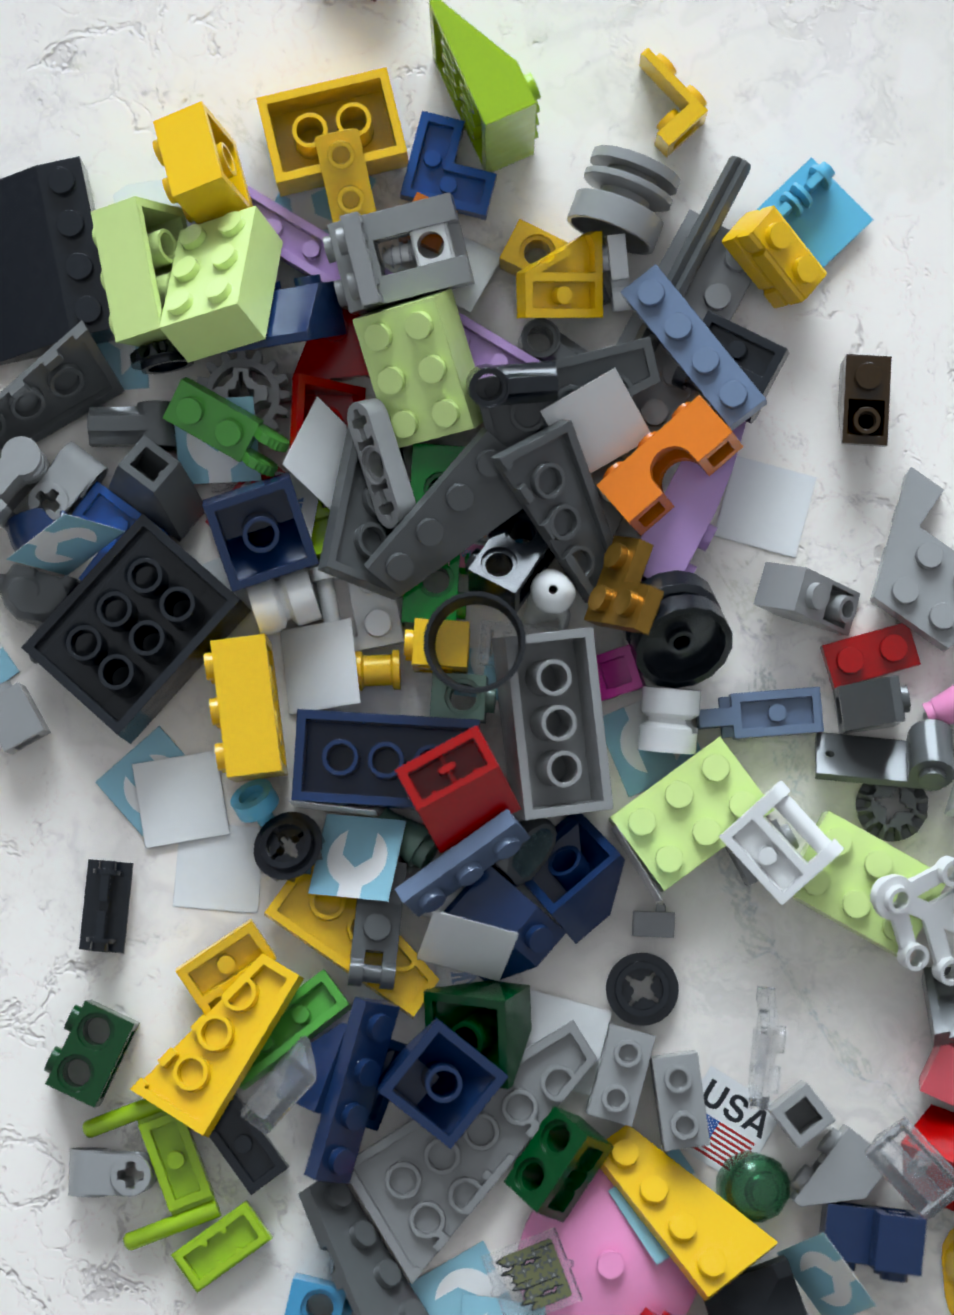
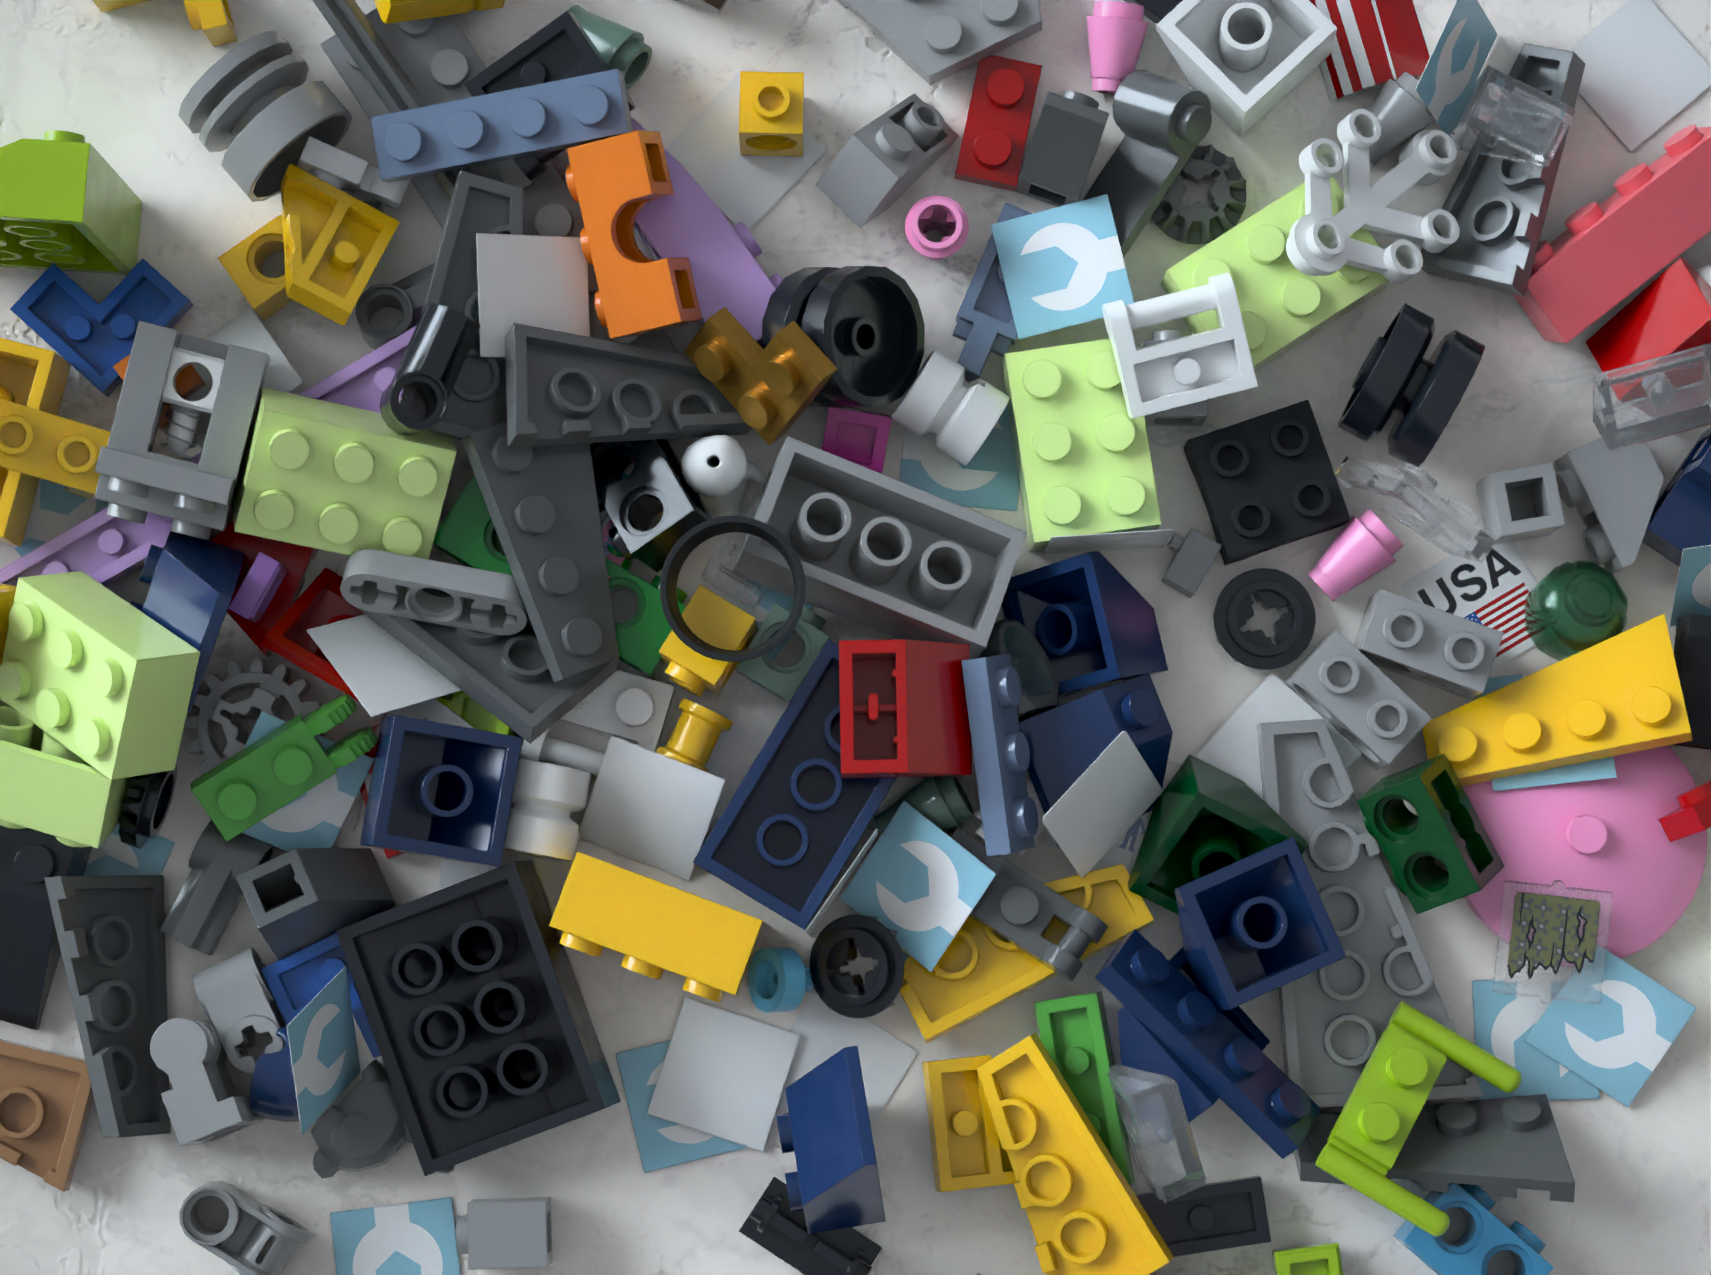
camera: 70 degrees left, 0 degrees up
none -> medium lavender tile [228,552,288,623]
none -> sand green cone [568,5,652,89]
none -> yellow brick [739,71,804,157]
none -> dark blue slope [776,1046,886,1234]
none -> bright pink cone [905,195,969,260]
none -> medium azure sticker [991,194,1134,340]
none -> black brick [1183,400,1351,566]
none -> bright pink cone [1308,509,1404,602]
none -> lime plate [1315,1001,1522,1237]
none -> black wheel [1338,303,1485,469]

